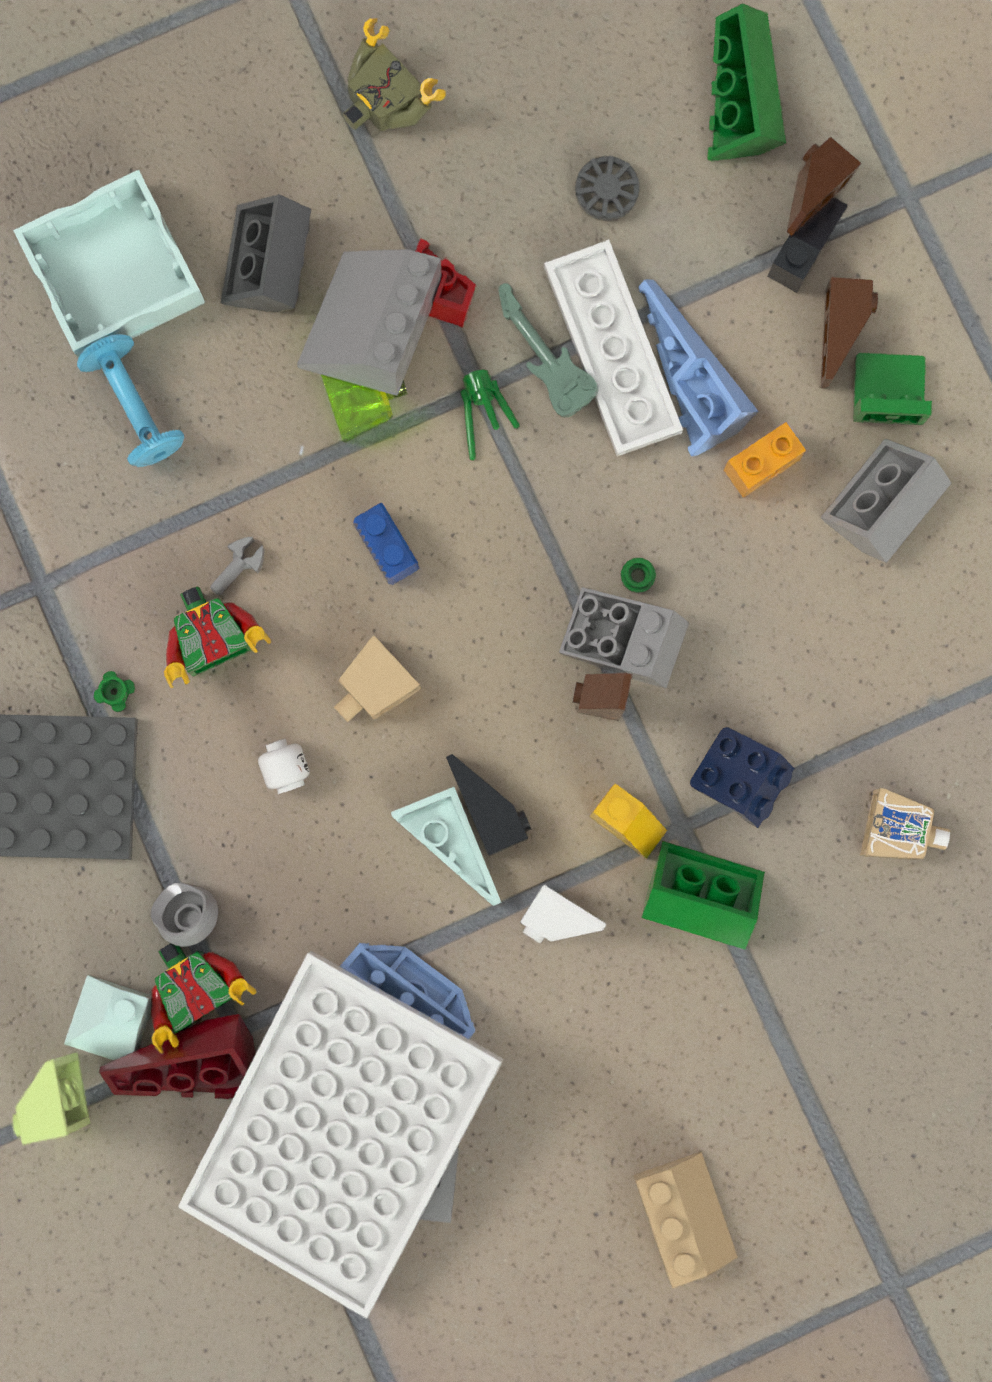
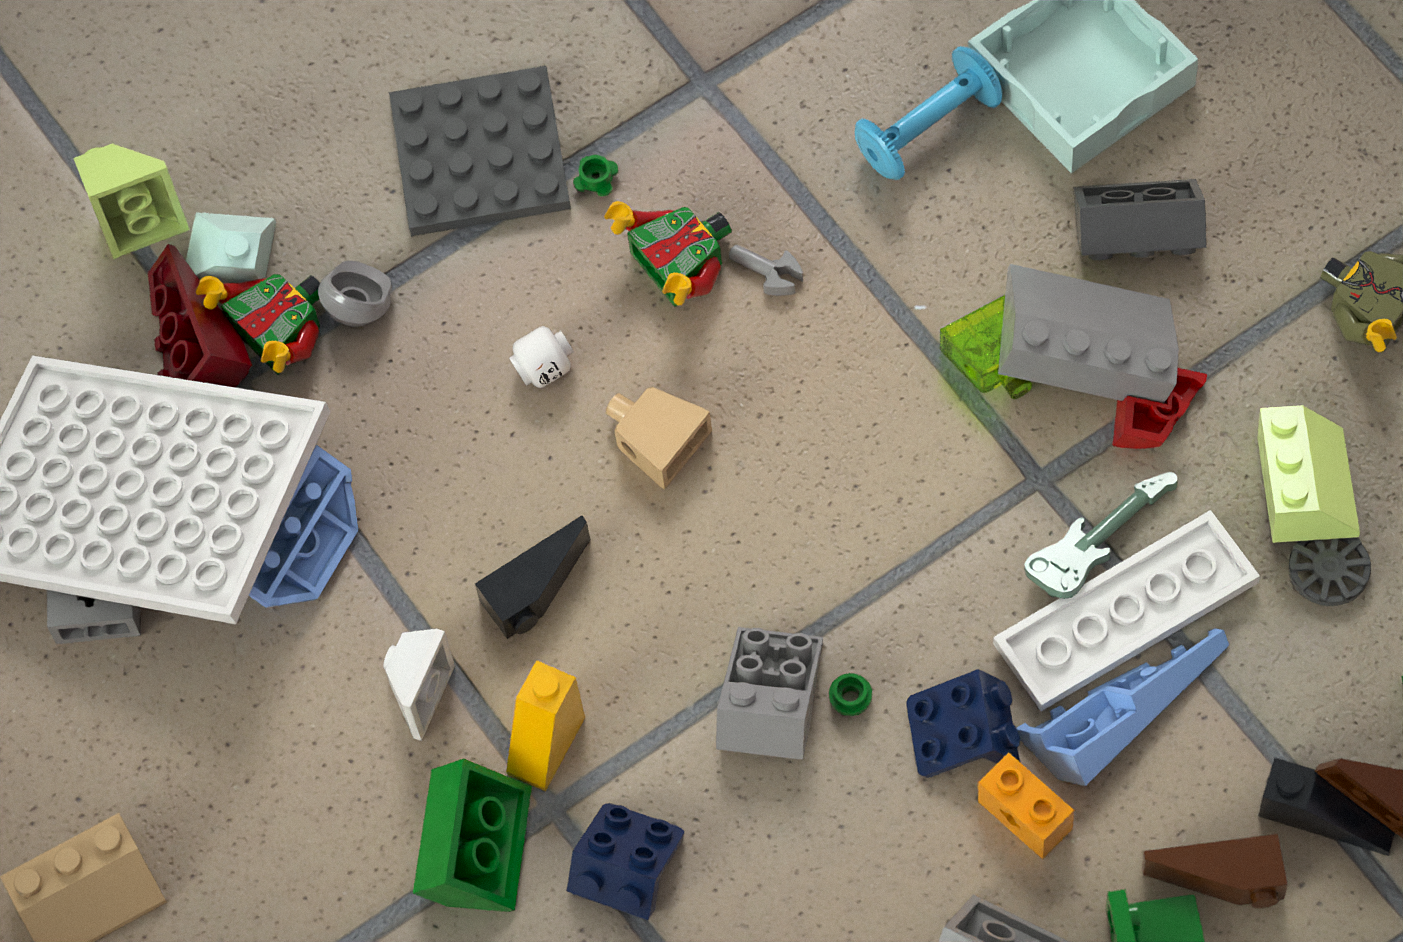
camera: 85 degrees right, 20 degrees down
blue brick [353,503,419,585] -> none
light aqua wing [391,787,501,906] -> none
green plant [460,369,520,461] -> none
reddish brown slope [572,673,632,721] -> none
none -> dark blue bracket [906,669,1020,778]
none -> yellowish green slope [1257,405,1360,543]

